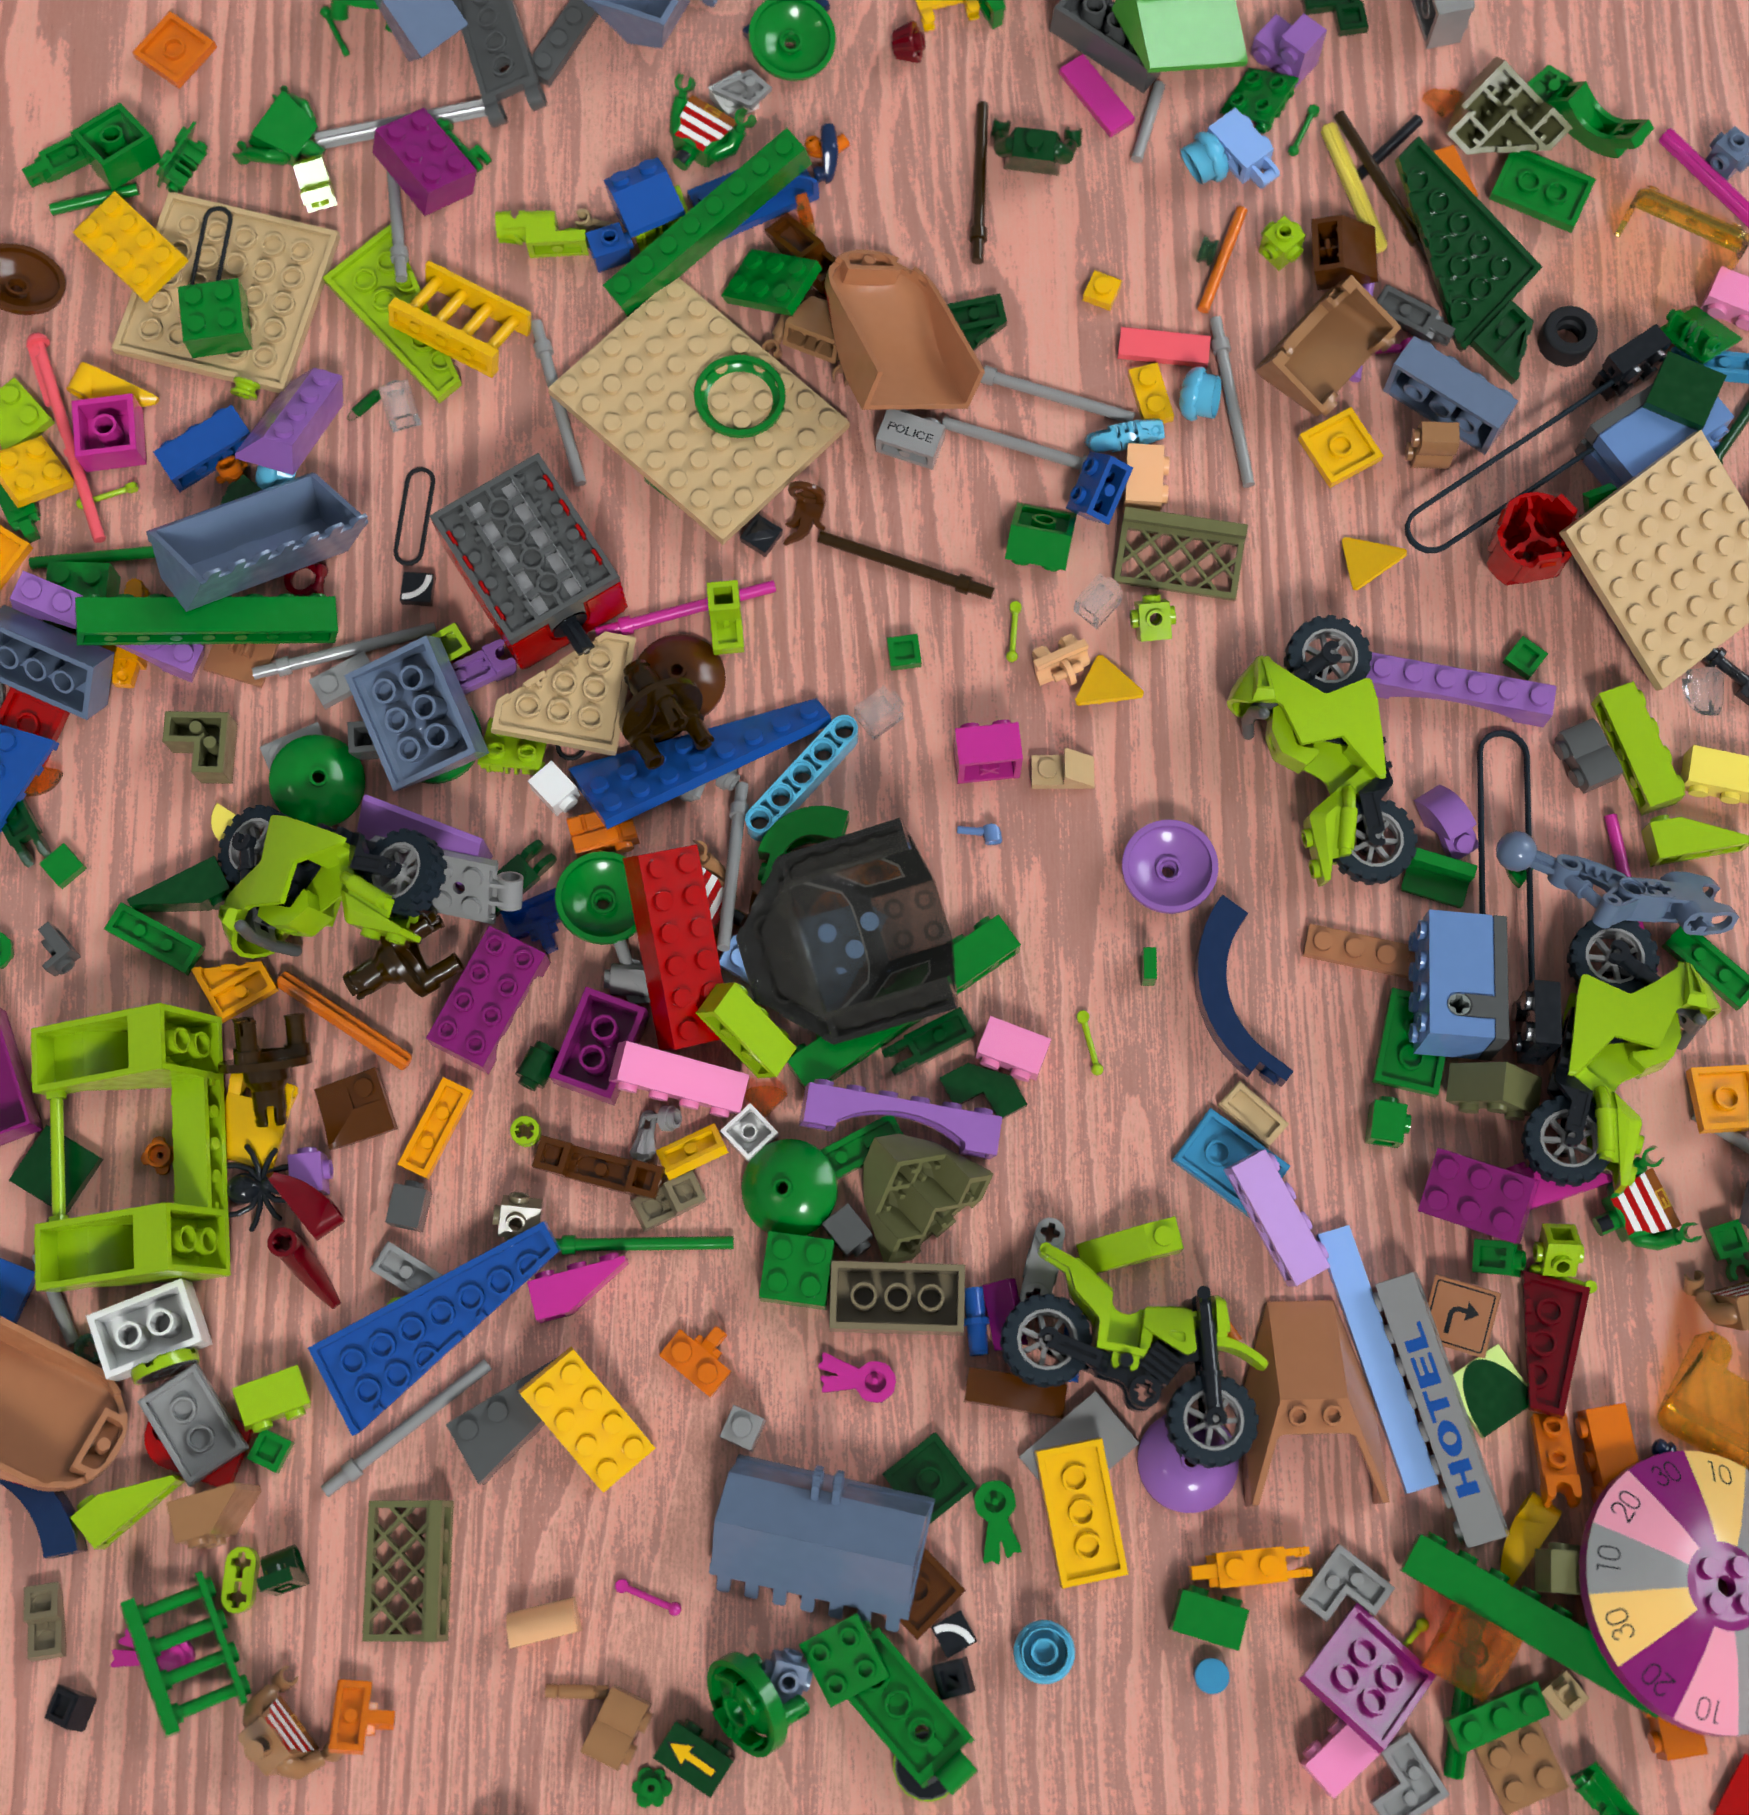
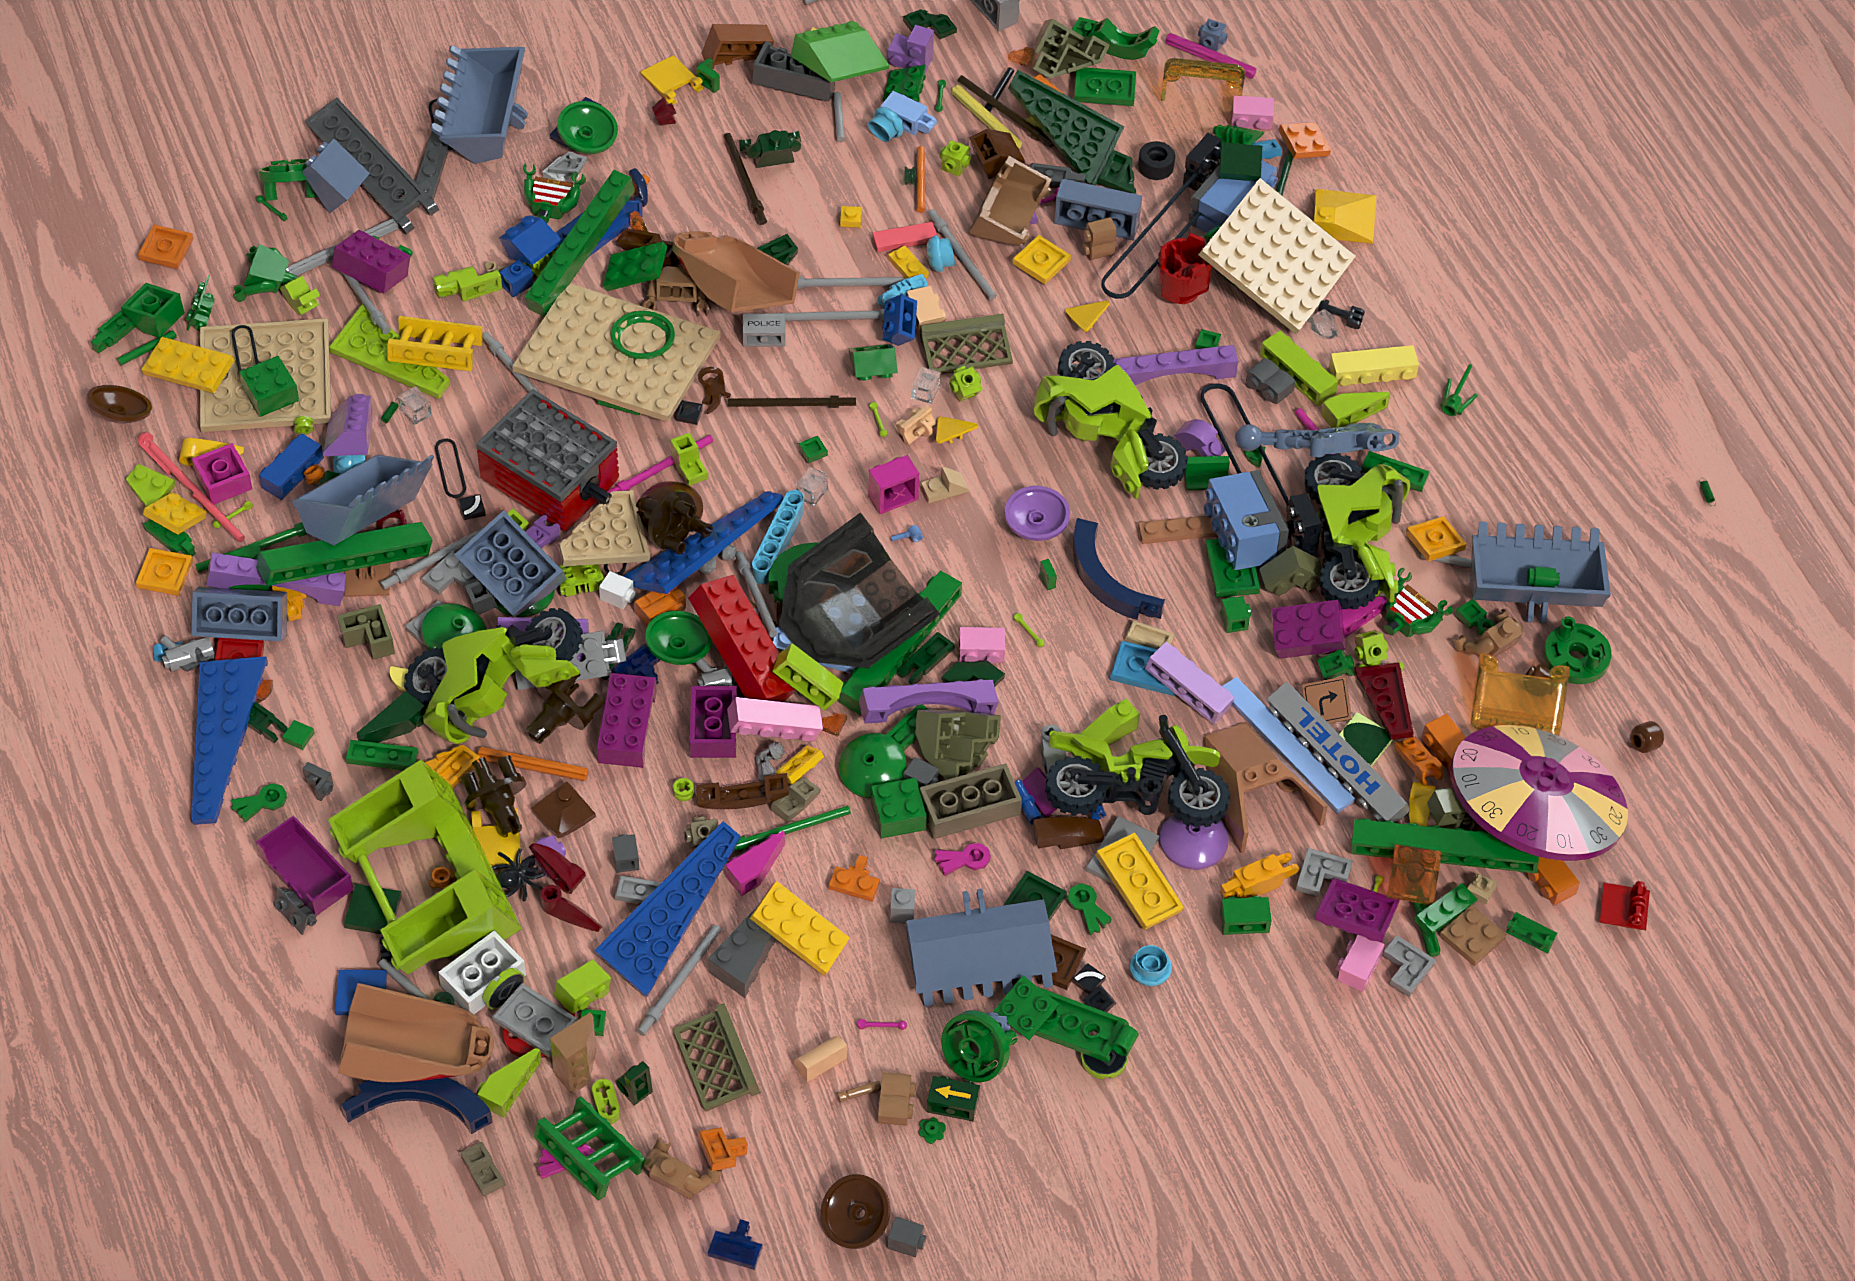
camera: 25 degrees left, 20 degrees down
black slope [44,1684,97,1732] -> none
light orange plate [397,1077,474,1180] -> none
dark green brick [515,1041,559,1091] -> none
white piece [720,1103,779,1163] -> none
dark pink tile [1059,54,1135,138] -> none
dark azure tile [1194,1658,1230,1694] -> none

